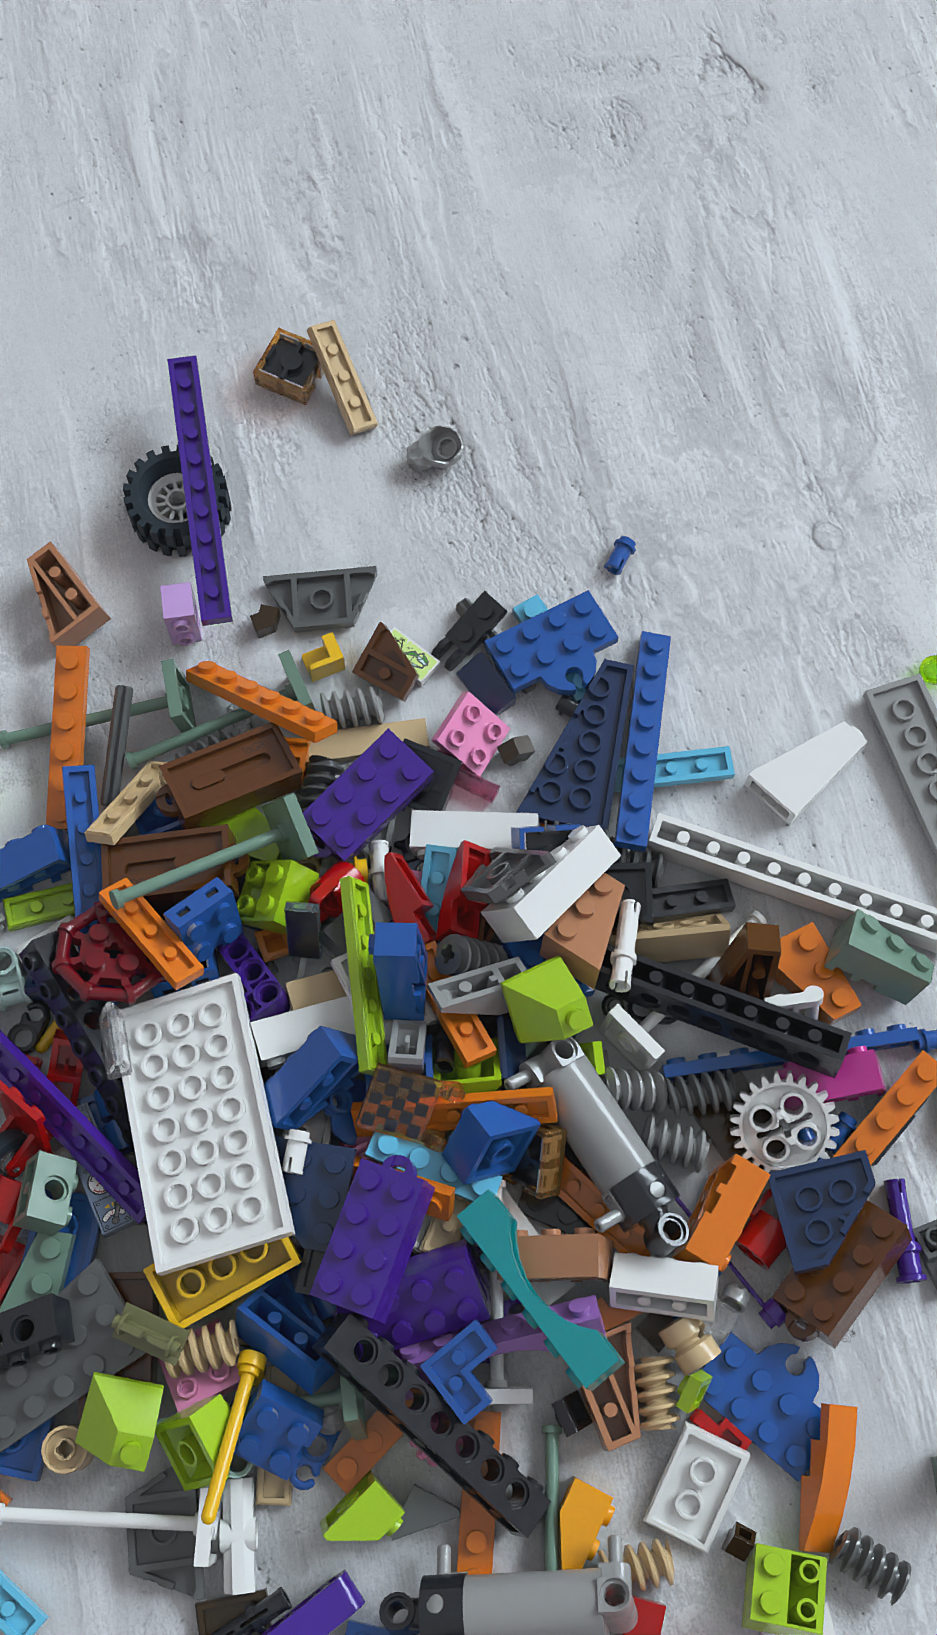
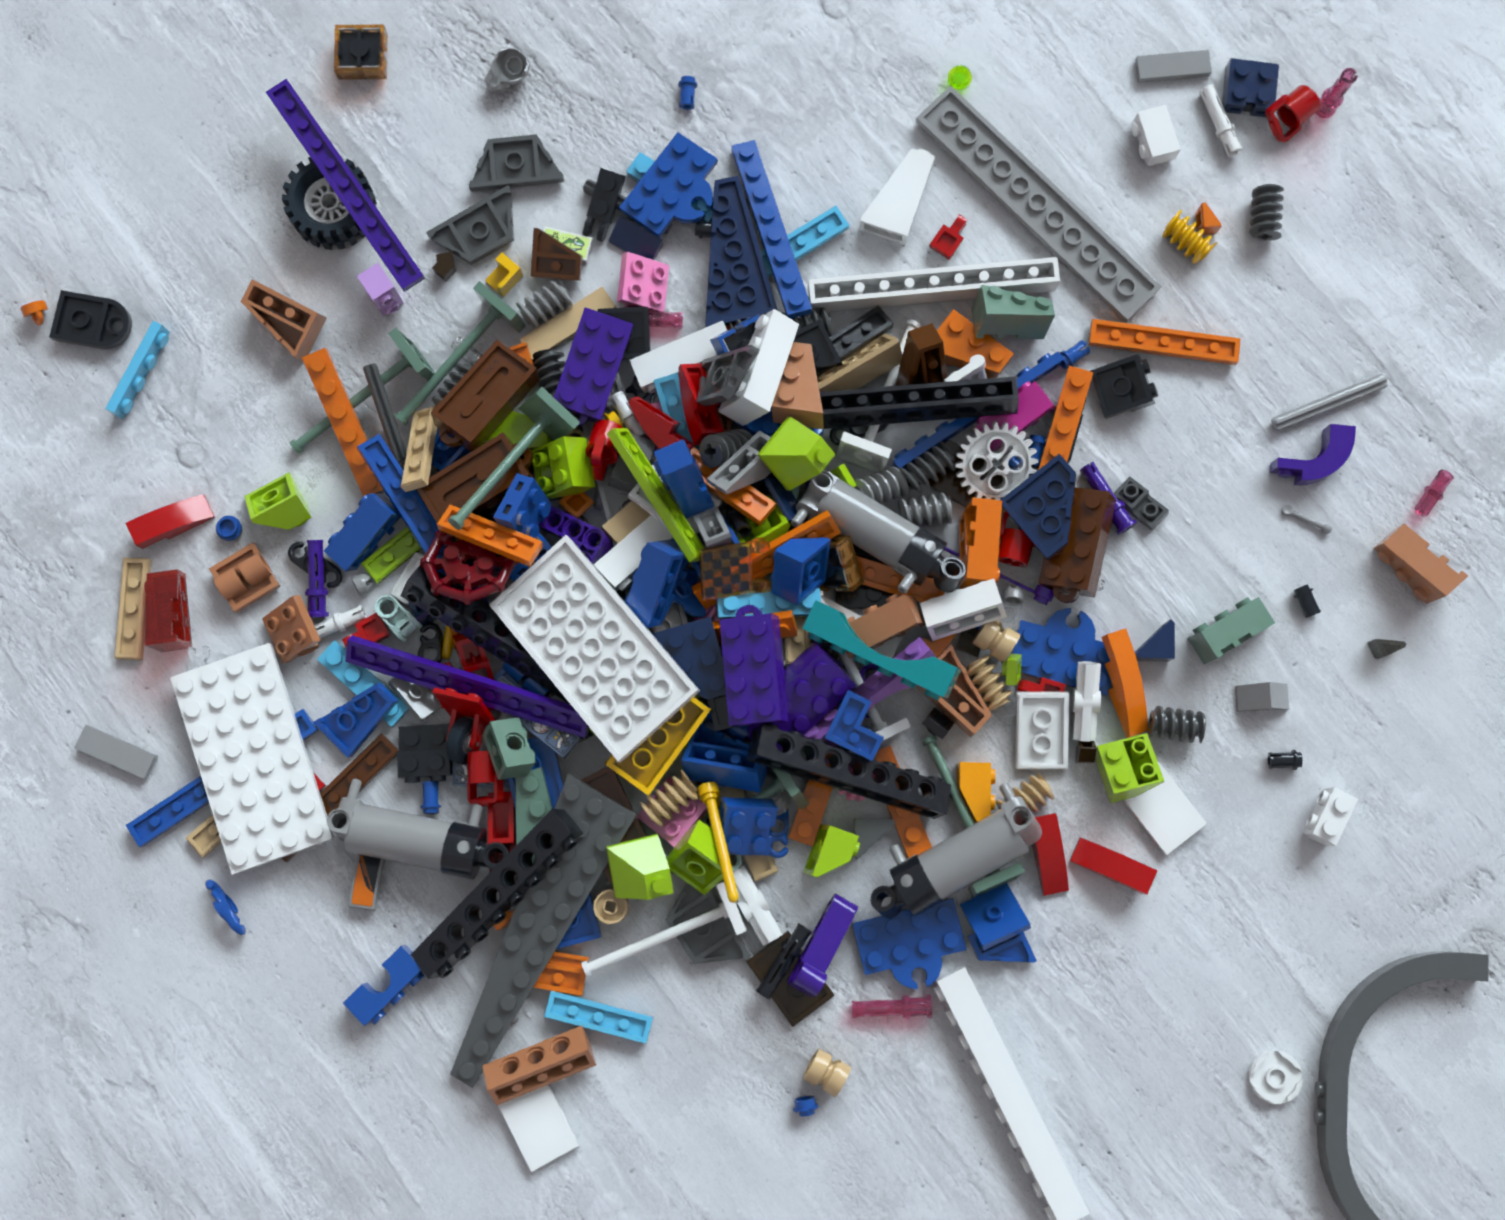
camera: 25 degrees left, 10 degrees up
clear slope [99,1001,132,1080] -> none
olive hinge [111,1302,190,1366] -> none
orange plate [186,661,337,743] -> none
white pin [281,1129,312,1175] -> none
black tile [284,902,323,959] -> none
tan tile [307,320,378,436] -> none
dark brown piece [497,735,535,766] -> none
white pin [609,899,641,992] -> none
none -> dark grey wing [469,134,565,192]
none -> red plate [929,214,968,260]
none -> white piece [1072,661,1101,742]
none -> dark blue slope [1135,619,1175,662]

